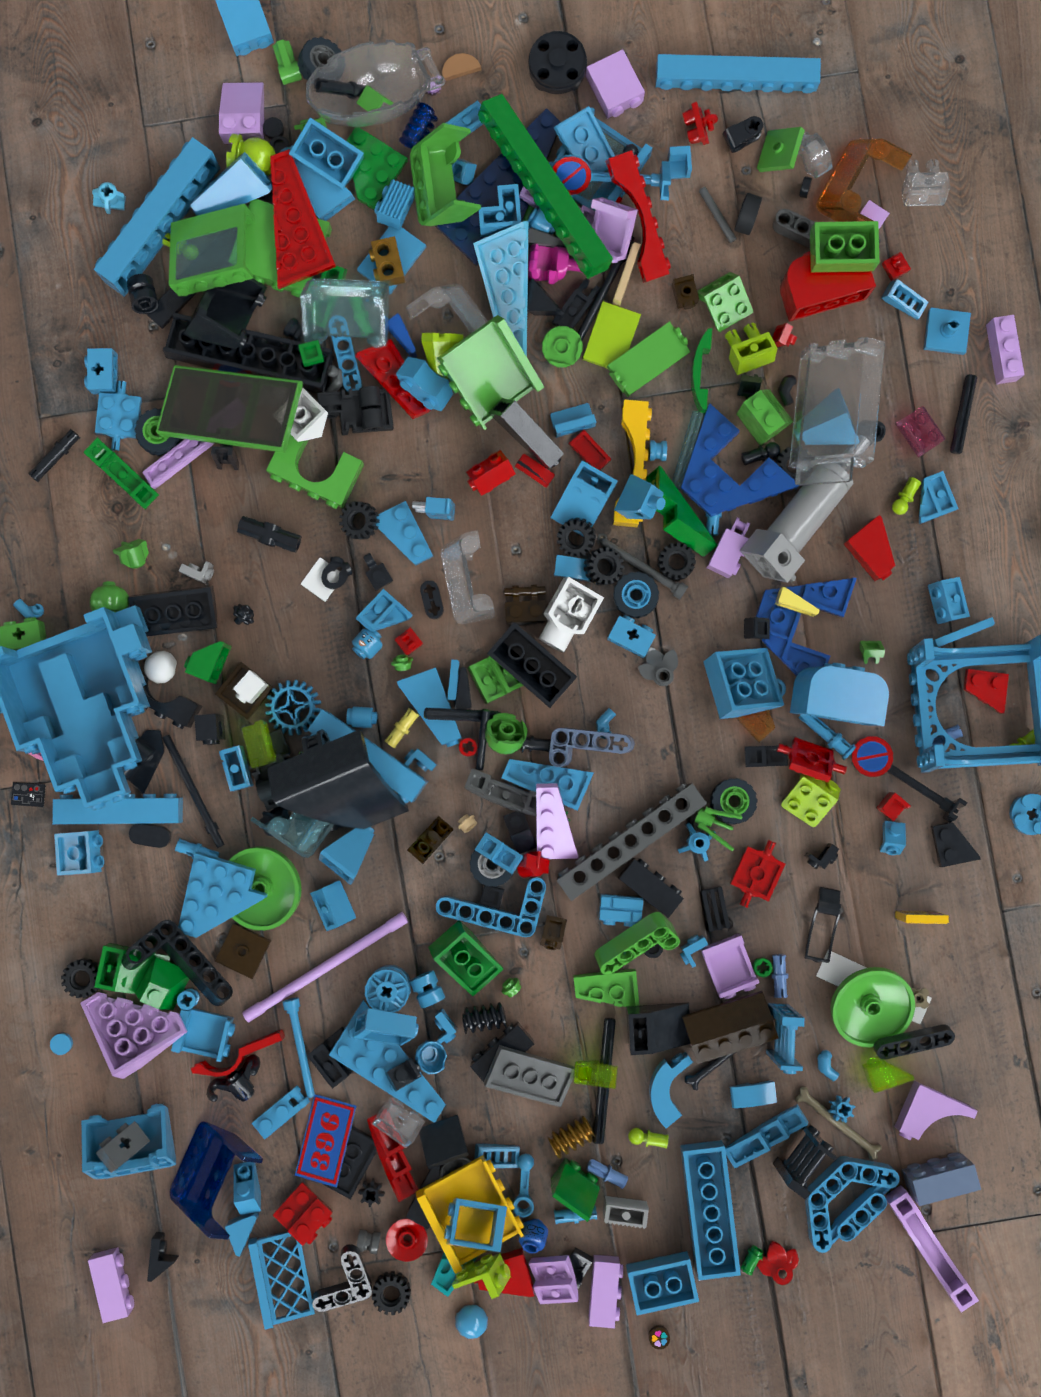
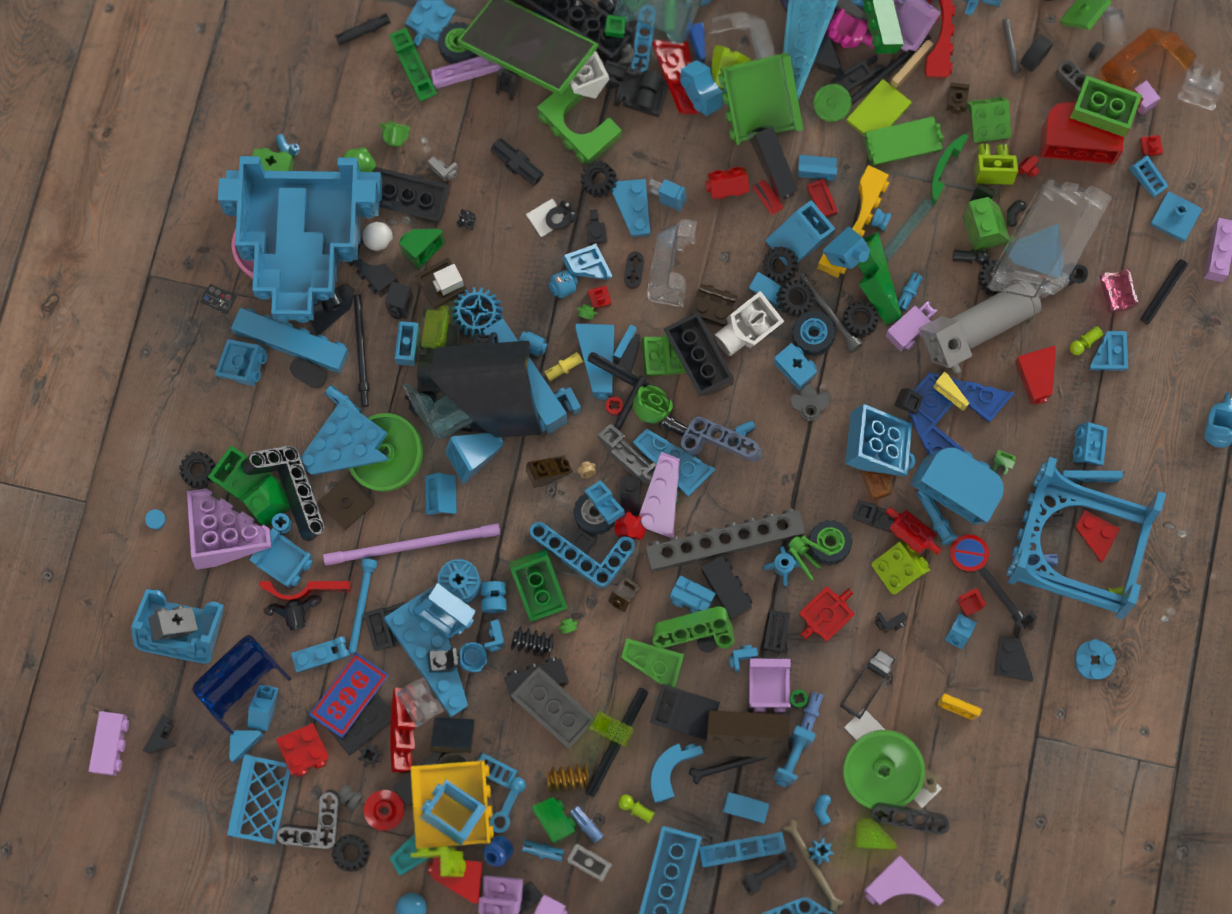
camera: 25 degrees right, 10 degrees down
blue wing [681,404,799,517] -> none

